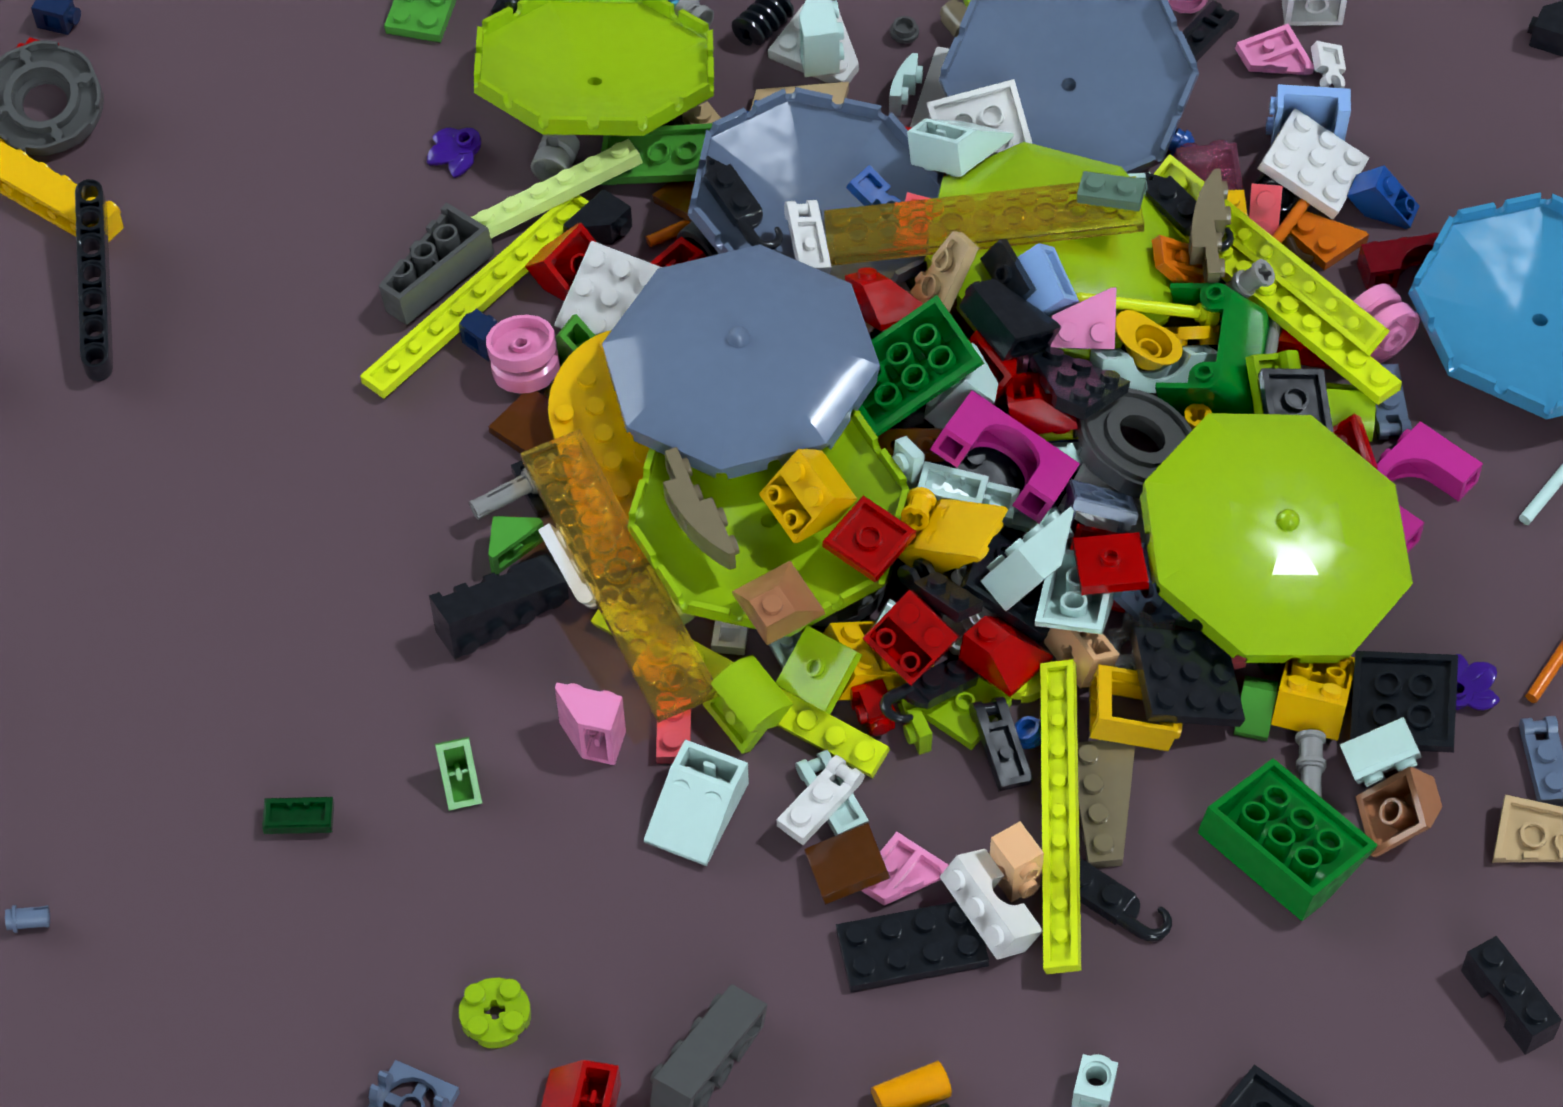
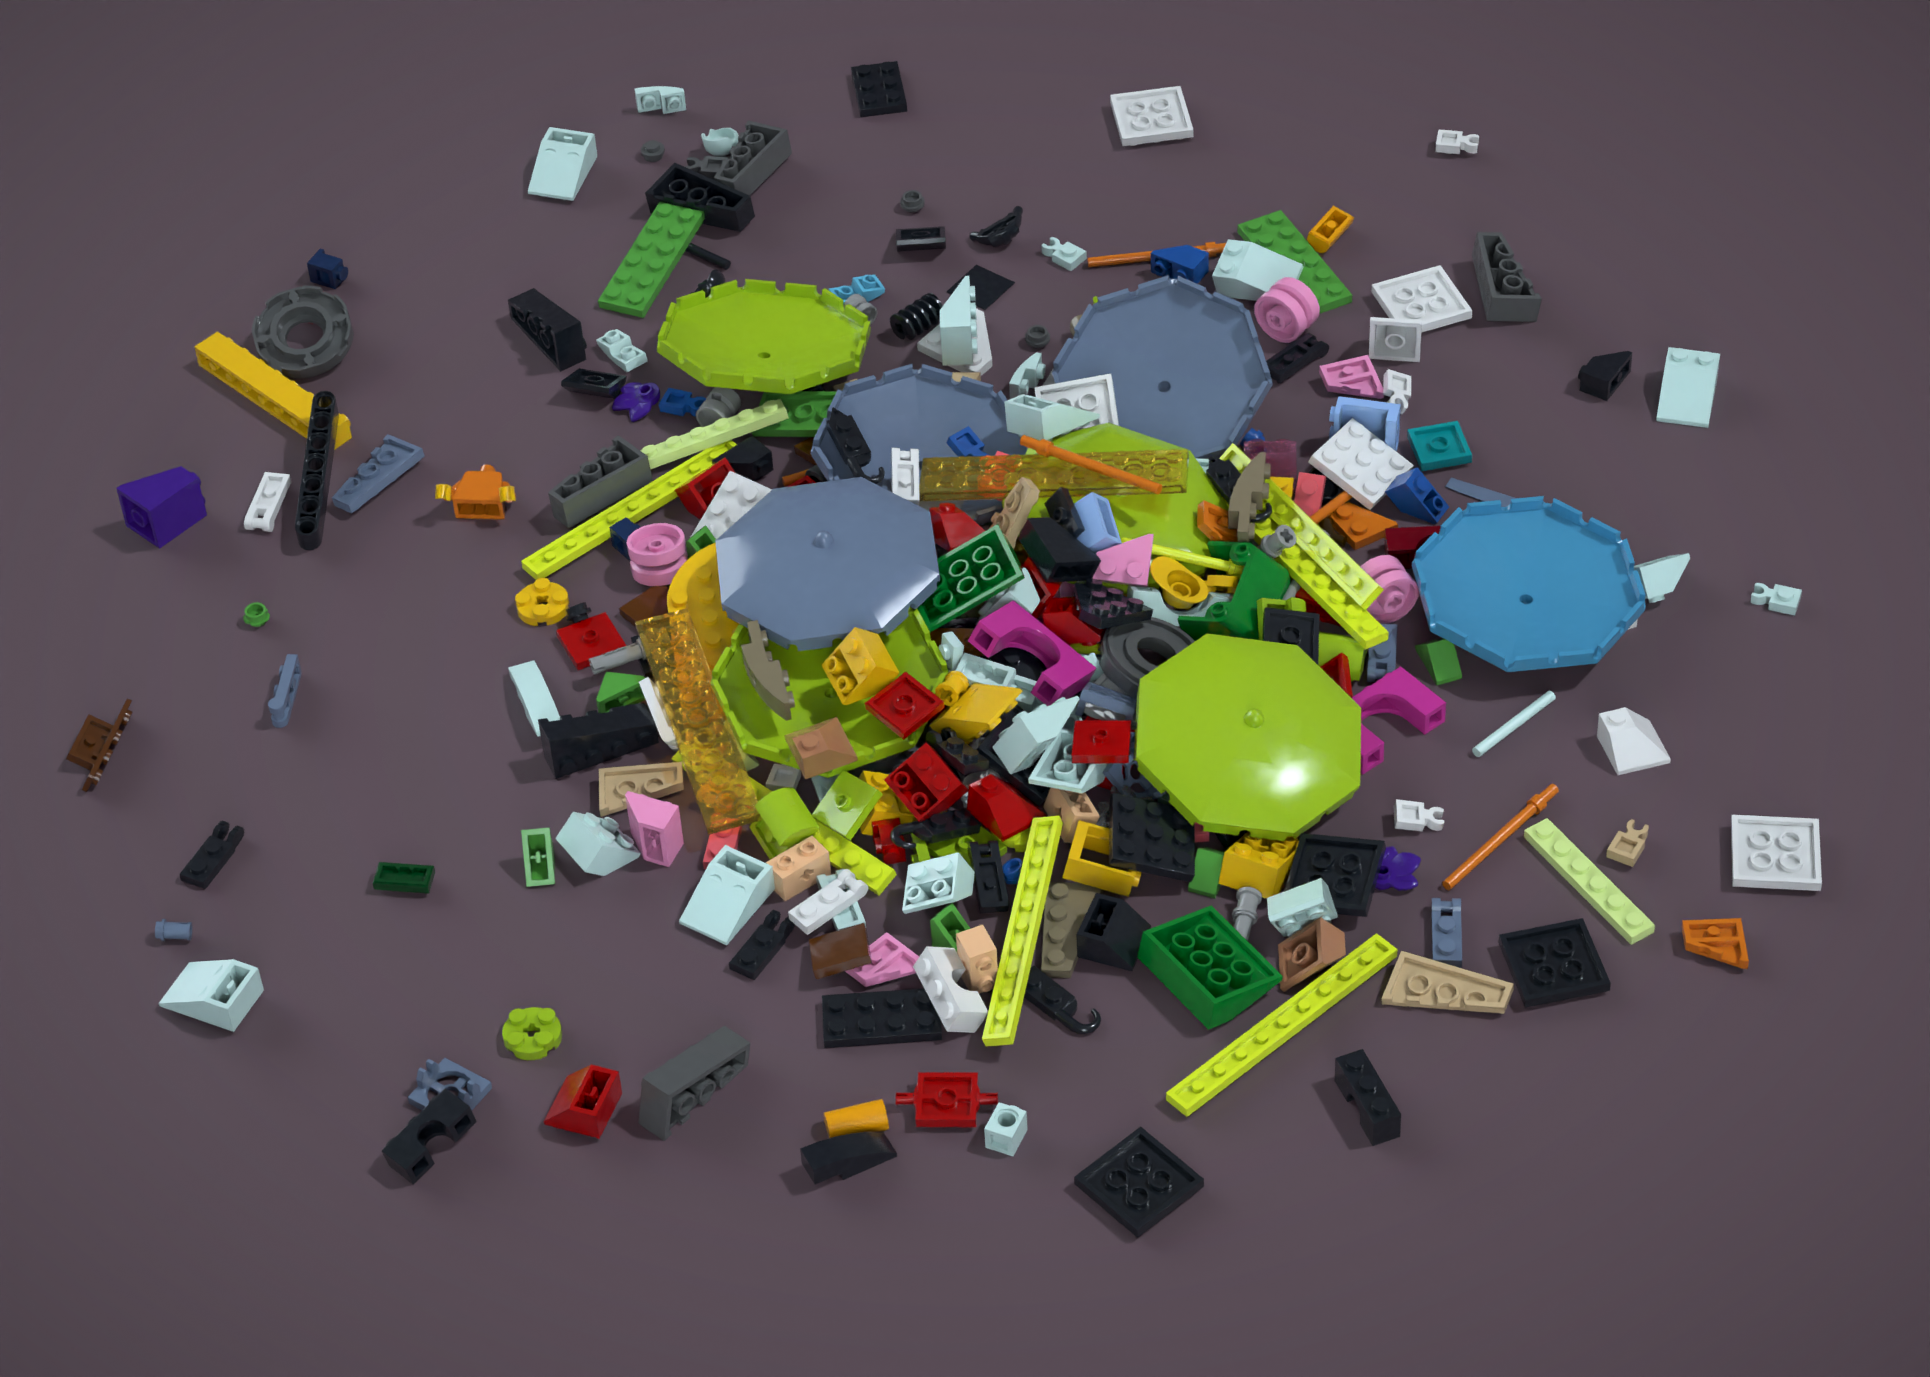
camera: 10 degrees right, 10 degrees down
sand green plate [1077,171,1146,211] -> none
none -> light aqua slope [159,959,264,1032]
none -> black hinge [179,820,244,889]
none -> bright green plate [243,602,270,627]
none -> white plate [244,472,291,532]
none -> sand blue plate [268,654,302,728]
none -> sand blue wing [332,434,425,513]
none -> orange torso [435,464,516,519]
none -> black wedge [508,288,587,372]
none -> light aqua slope [508,660,560,737]
none -> yellow plate [515,578,569,626]
none -> light aqua slope [555,812,641,876]
none -> red plate [556,612,626,670]
none -> black slope [561,368,627,399]
none -> black plate [566,602,592,623]
none -> light aqua slope [596,329,648,372]
none -> tan wing [599,762,684,817]
none -> blue plate [659,388,706,417]
none -> black hinge [729,909,795,980]
none -> light nougat brick [766,836,831,901]
none -> red plate [896,1072,998,1127]
none -> light aqua slope [902,852,975,914]
none -> bright green slope [930,903,971,952]
none -> orange bar [1020,435,1162,495]
none -> black slope [1076,893,1151,971]
none -> neon yellow plate [1166,933,1398,1117]
none -> white plate [1394,799,1444,832]
none -> teal plate [1407,421,1472,471]
none -> bright green slope [1415,638,1462,686]
none -> sand blue sticker [1445,478,1516,507]

